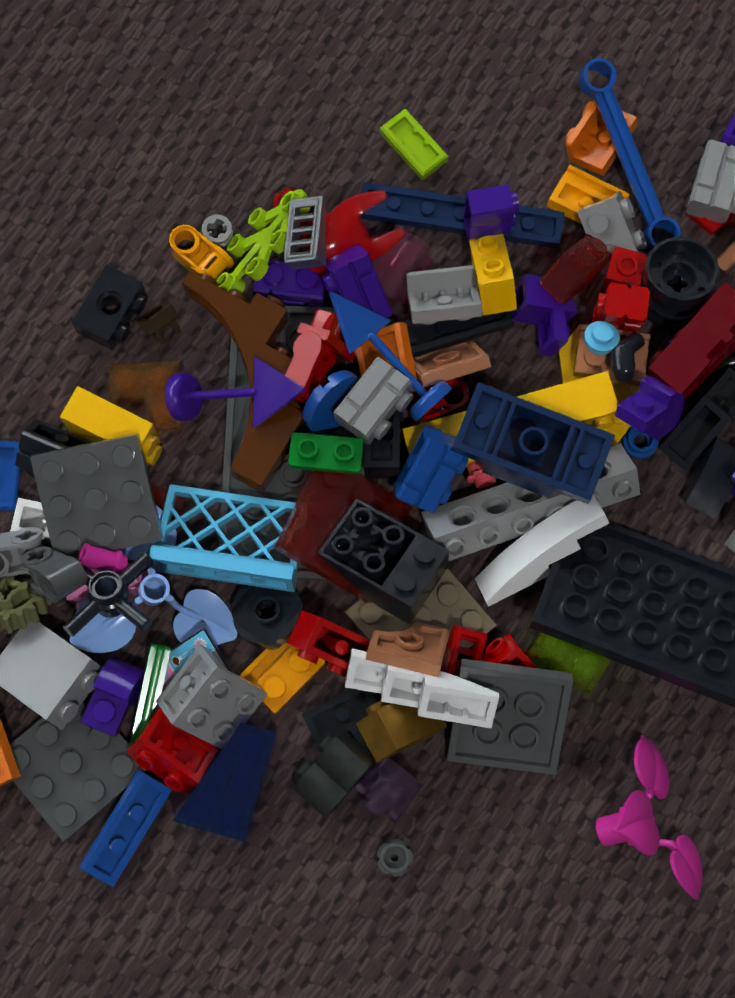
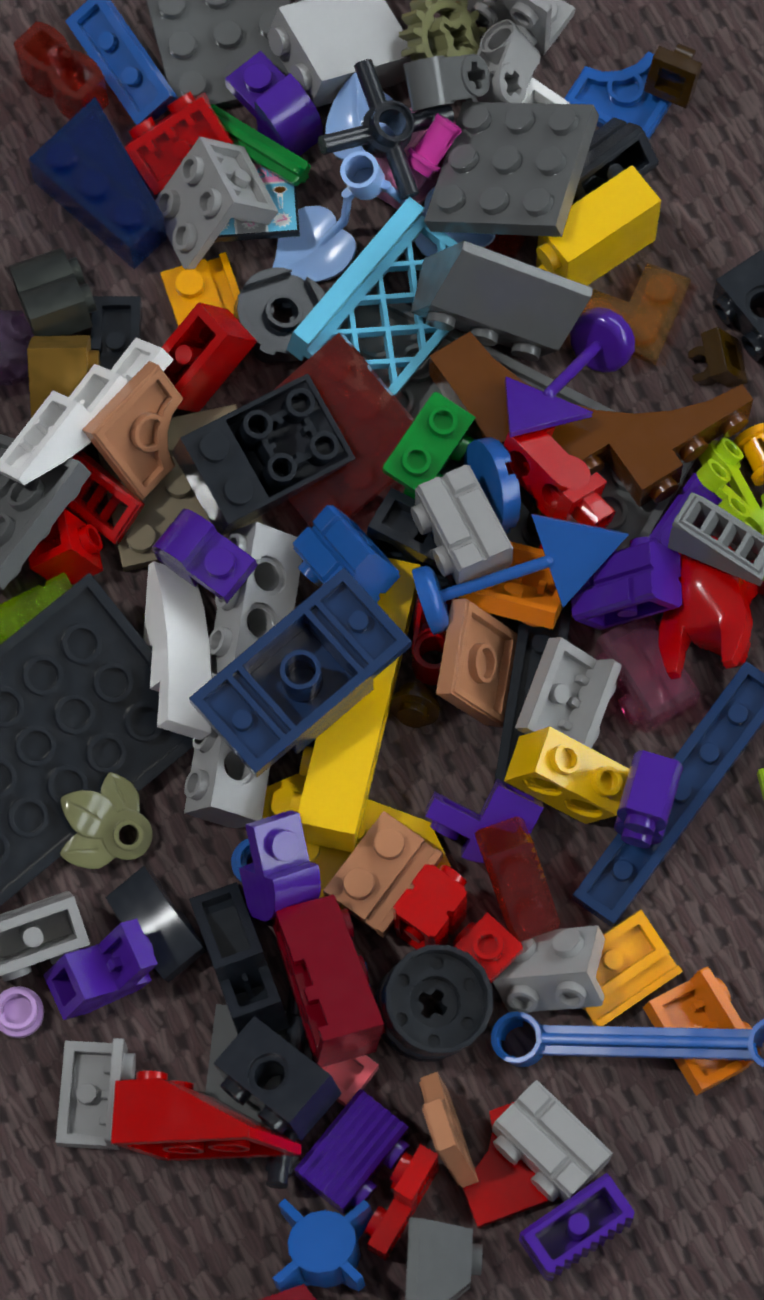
camera: 120 degrees right, 5 degrees down
medium azure plate [584,321,620,355] -> none
black arm [611,332,645,383] -> none
none -> clear red brick [13,21,109,126]
none -> olive plate [60,772,153,869]
none -> dark purple brick [152,508,258,603]
none -> dark grey slope [411,241,593,361]

